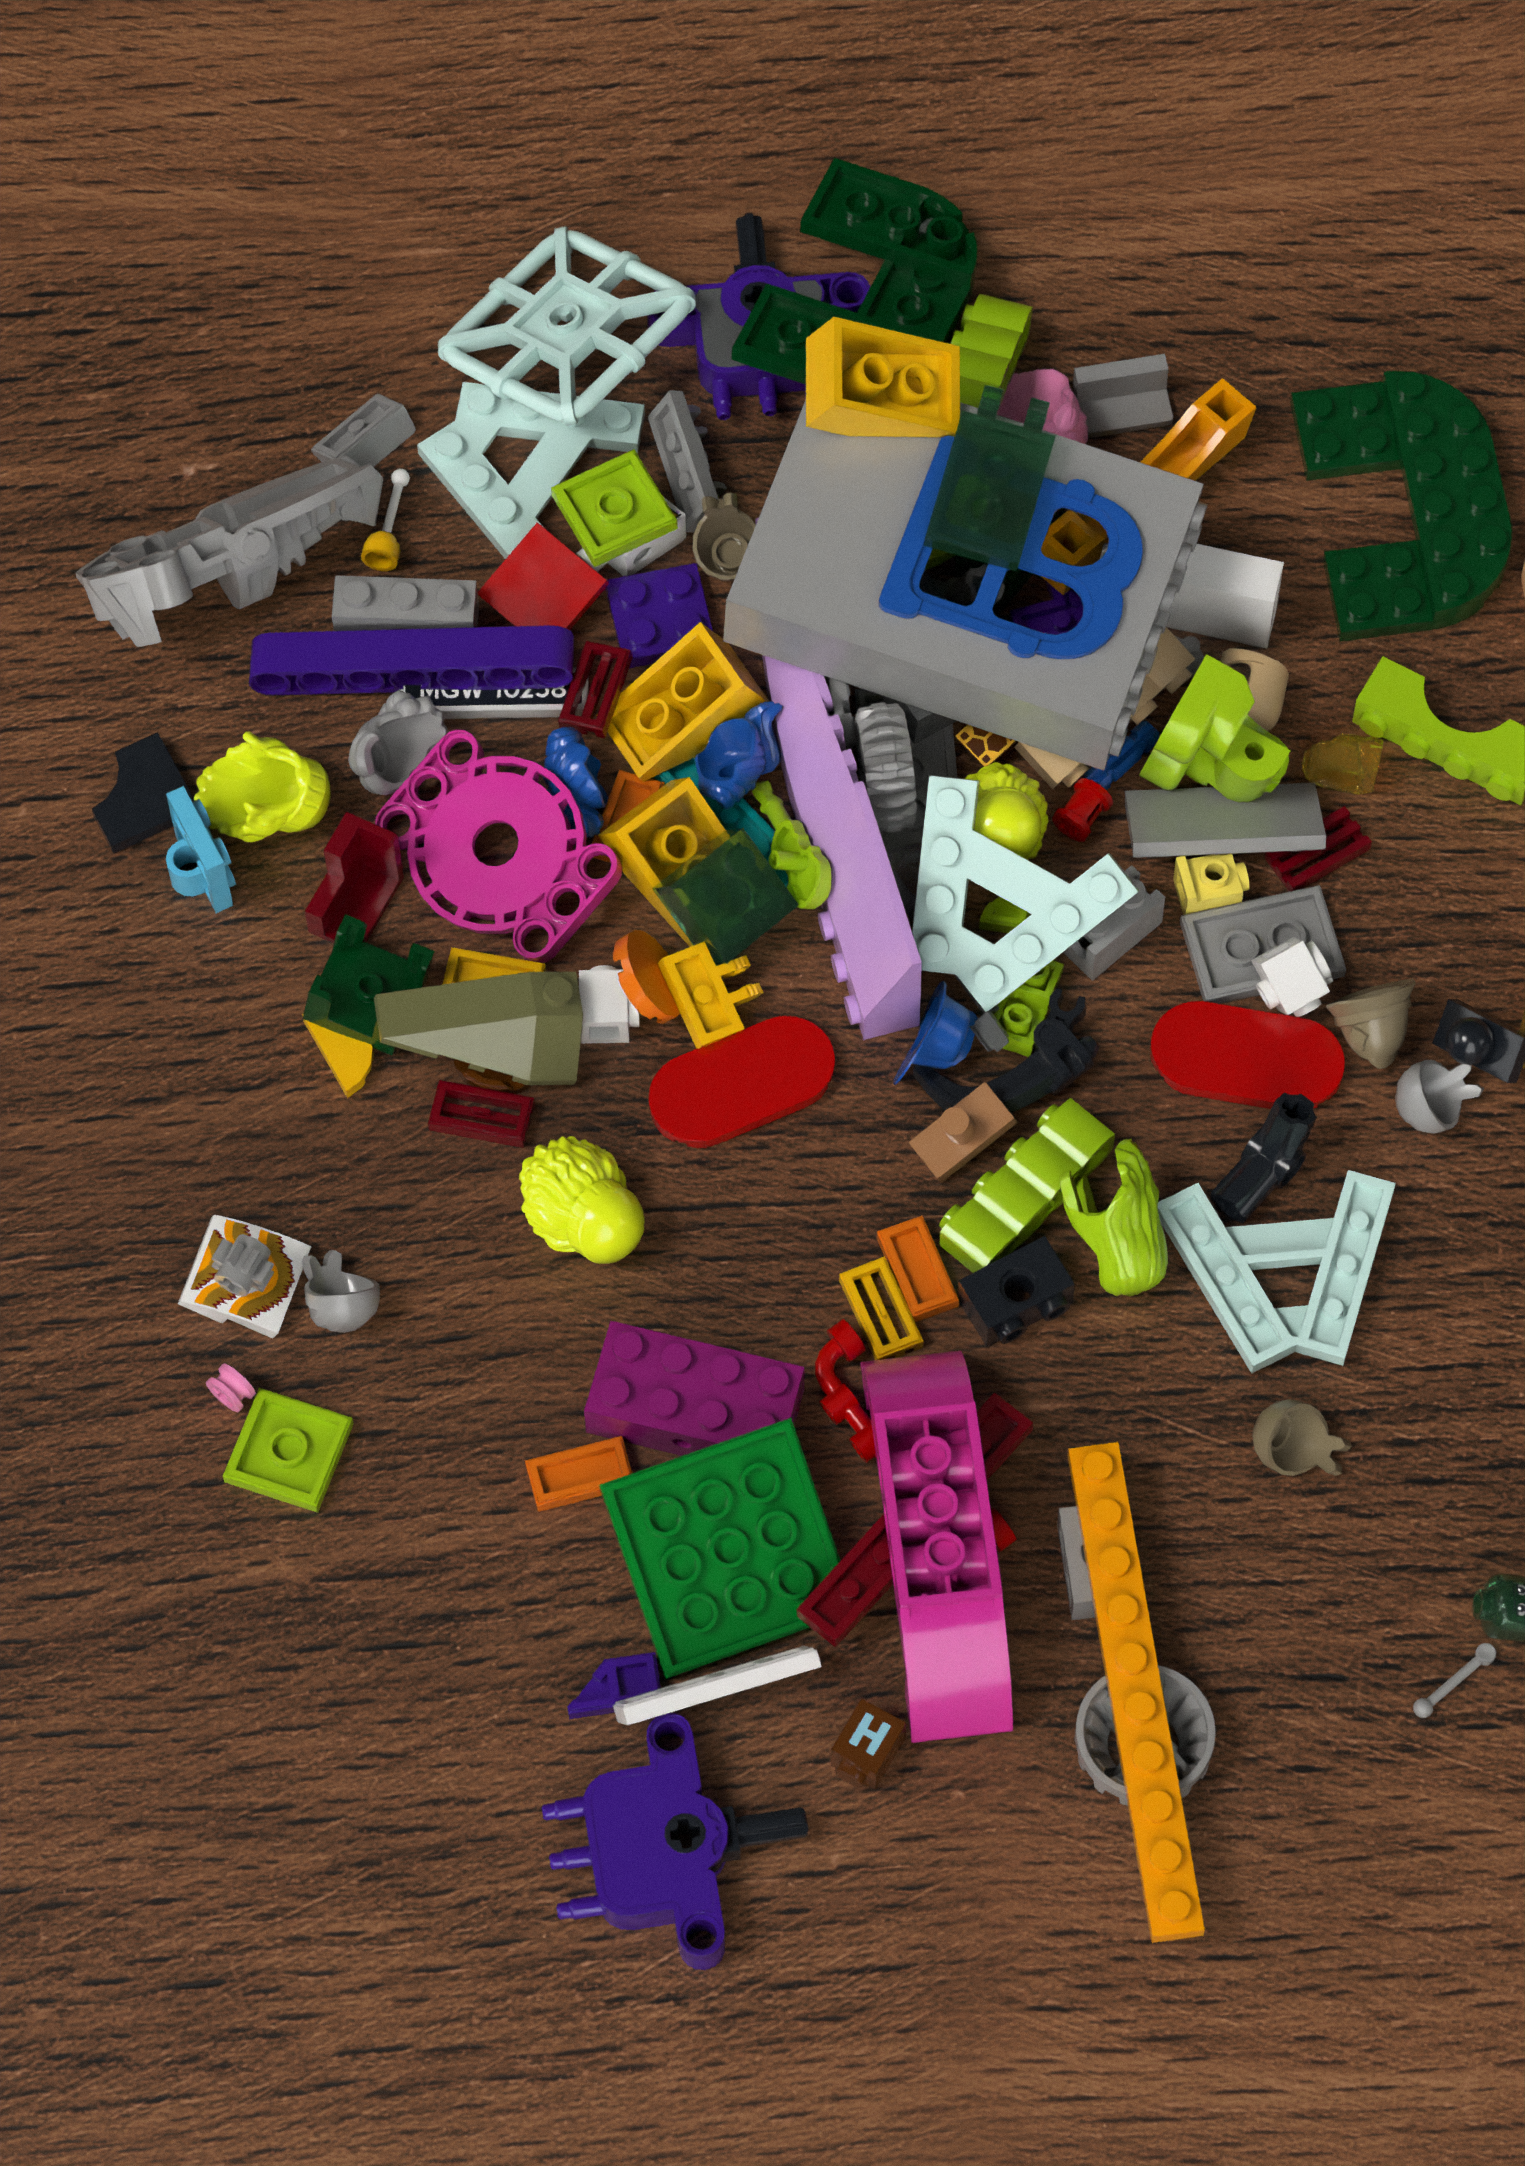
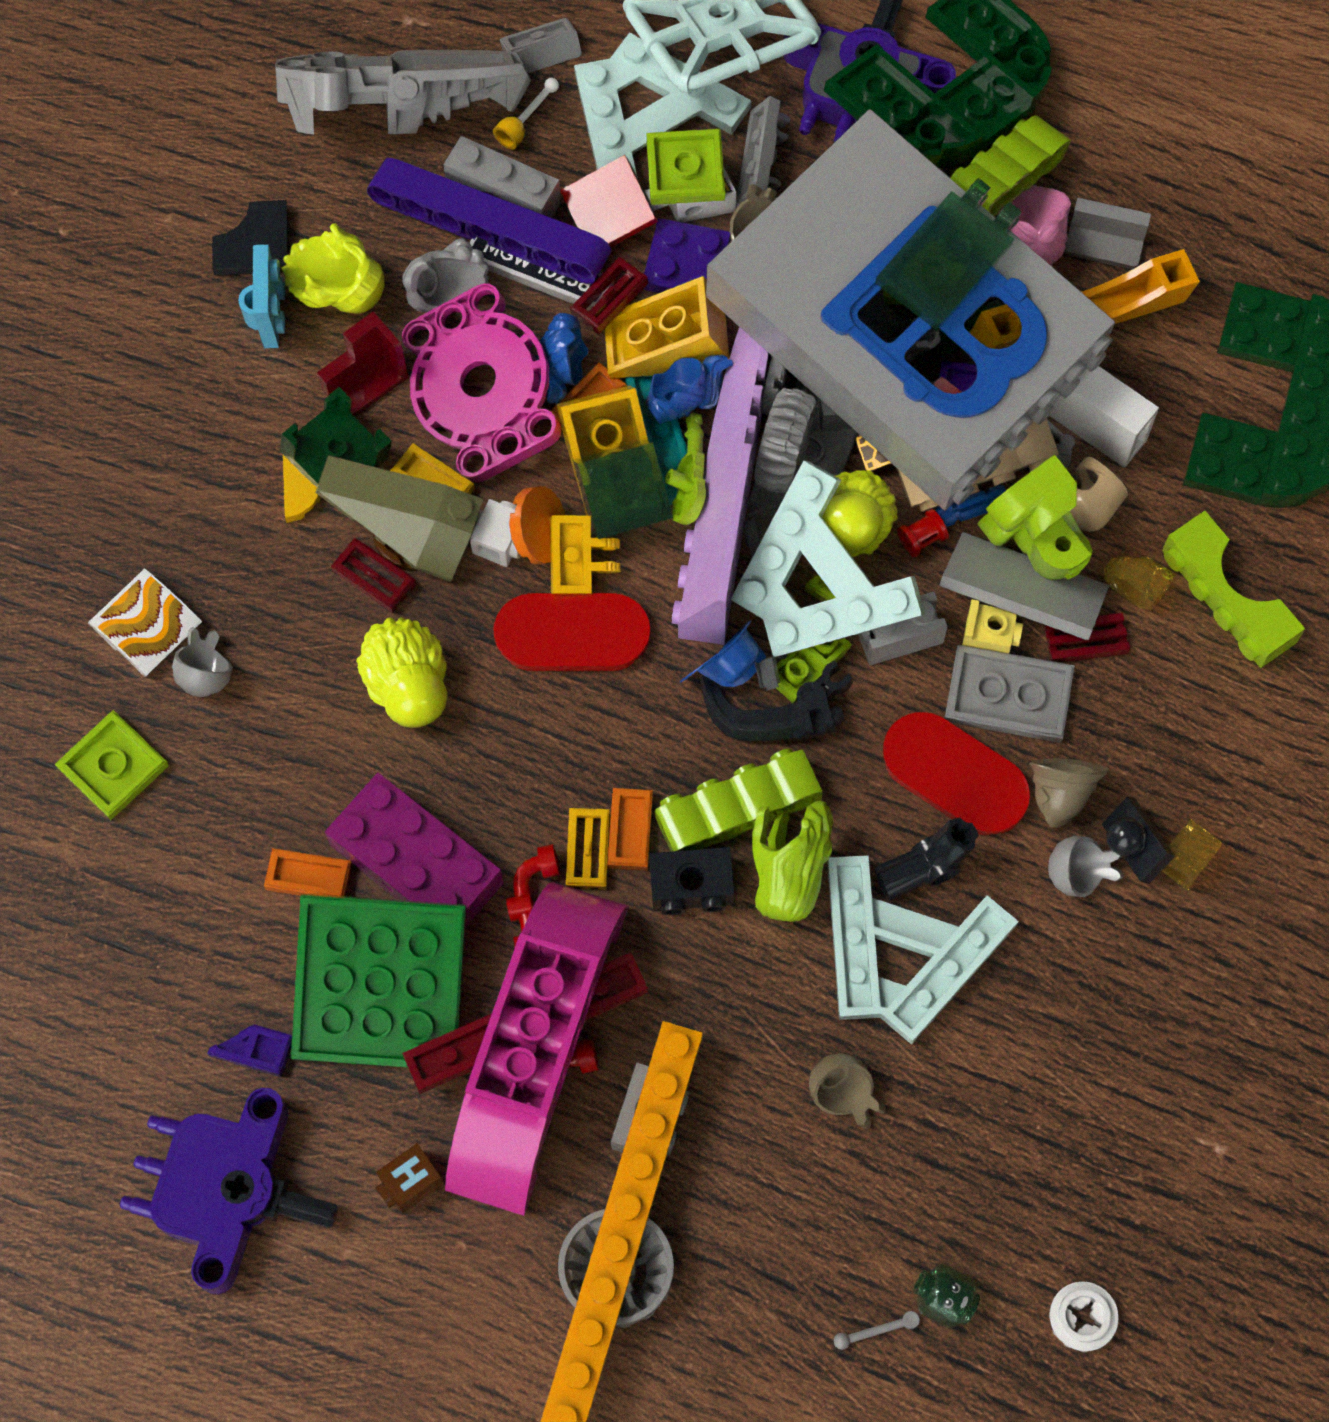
camera: 25 degrees right, 5 degrees up
bright pink bush [206,1364,256,1413] -> none
light grey gear [211,1234,274,1297] -> none
white tile [613,1646,821,1725] -> none
yellow slope [806,317,960,437] -> none
medium nougat tile [908,1082,1018,1183] -> none
white brick [1251,937,1333,1017] -> none

